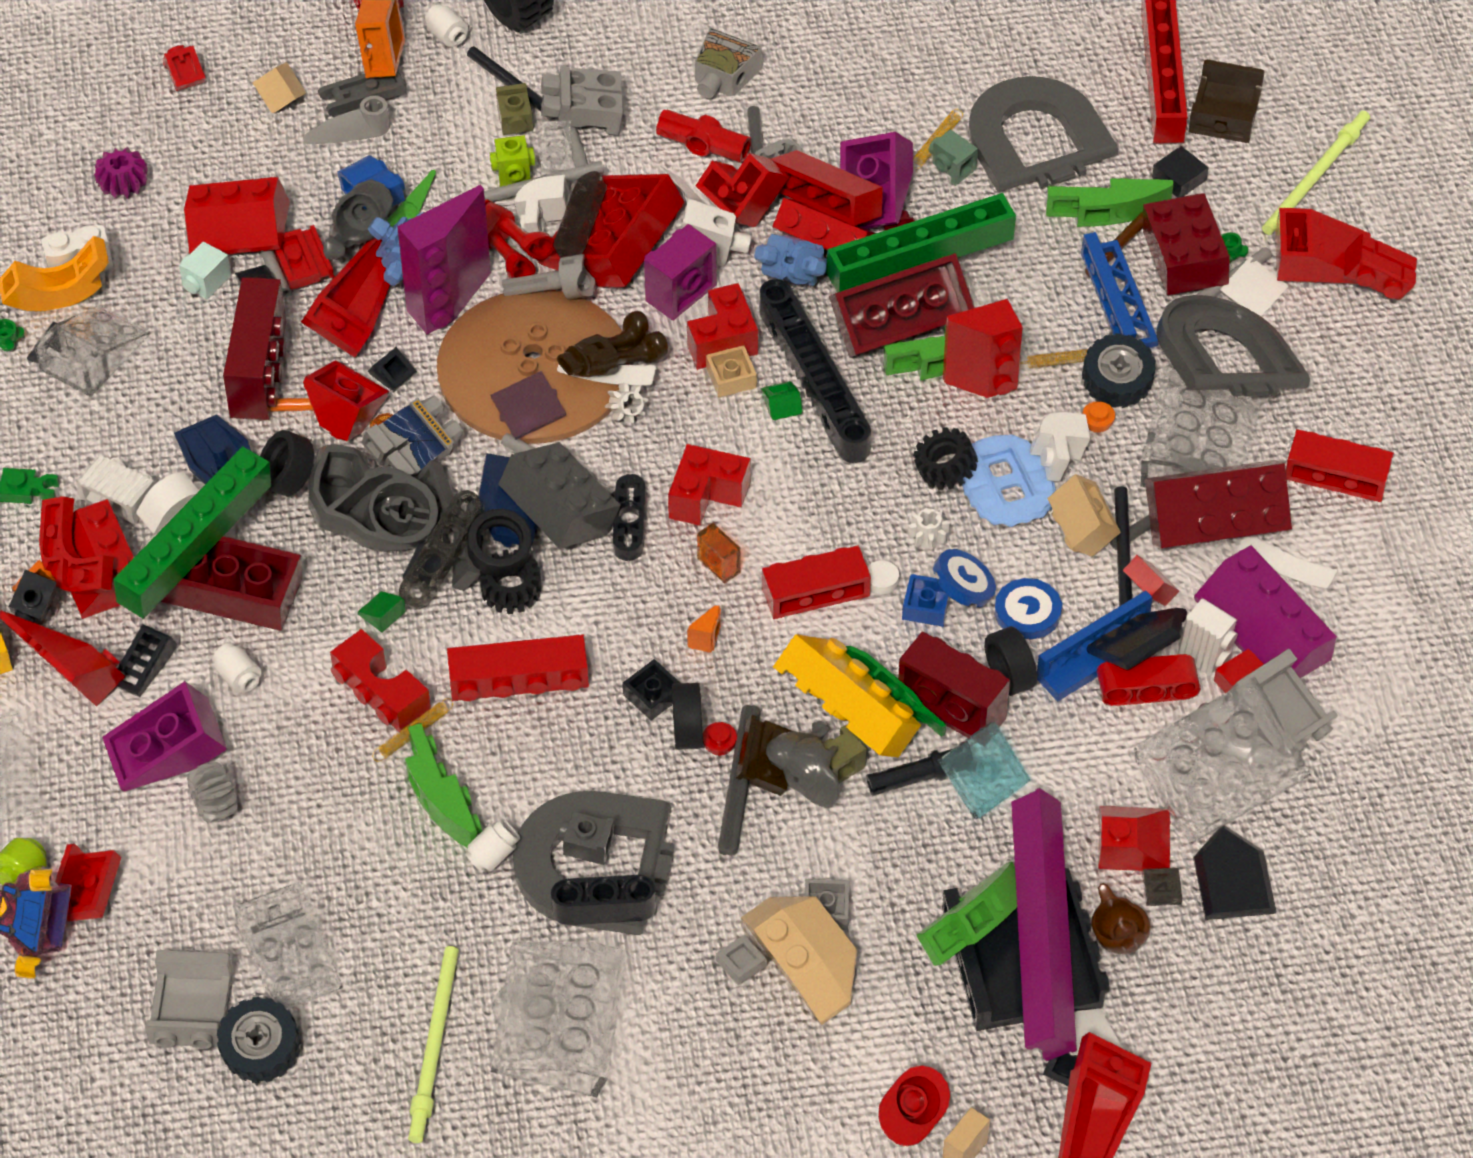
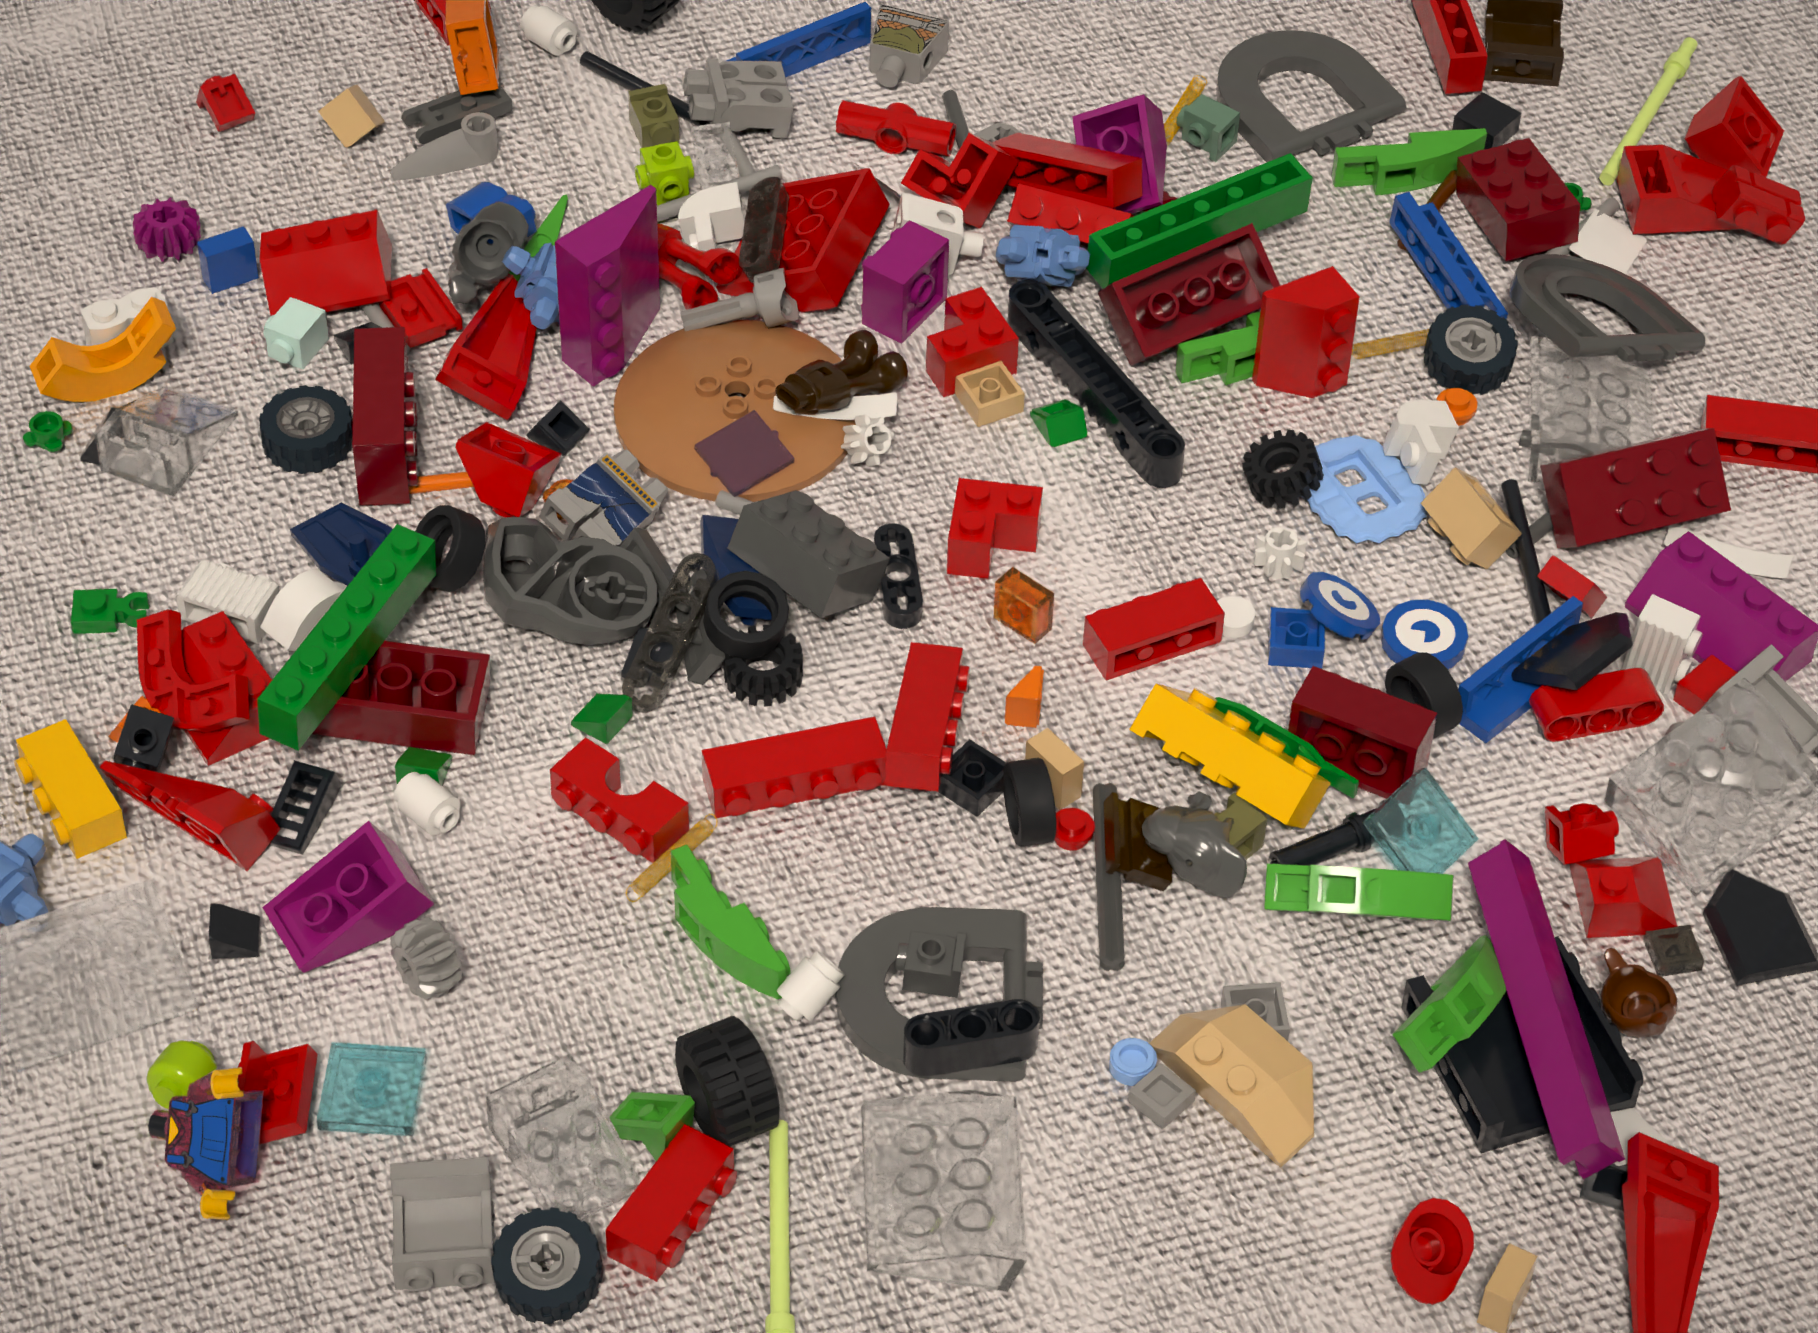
camera: 10 degrees left, 5 degrees down
none -> blue piece [197,226,259,294]
none -> black slope [209,903,260,959]
none -> black wheel [259,385,353,474]
none -> clear light blue plate [316,1042,427,1136]
none -> green slope [395,747,452,786]
none -> bright green slope [603,1092,695,1161]
none -> red brick [605,1124,737,1282]
none -> black tyre [675,1016,780,1147]
none -> blue fence [726,2,871,78]
none -> red brick [885,642,970,792]
none -> tan piece [1025,728,1084,810]
none -> light blue tile [1109,1038,1157,1086]
none -> bright green slope [1264,864,1454,921]
none -> red brick [1545,803,1619,865]
none -> red slope [1684,76,1784,177]

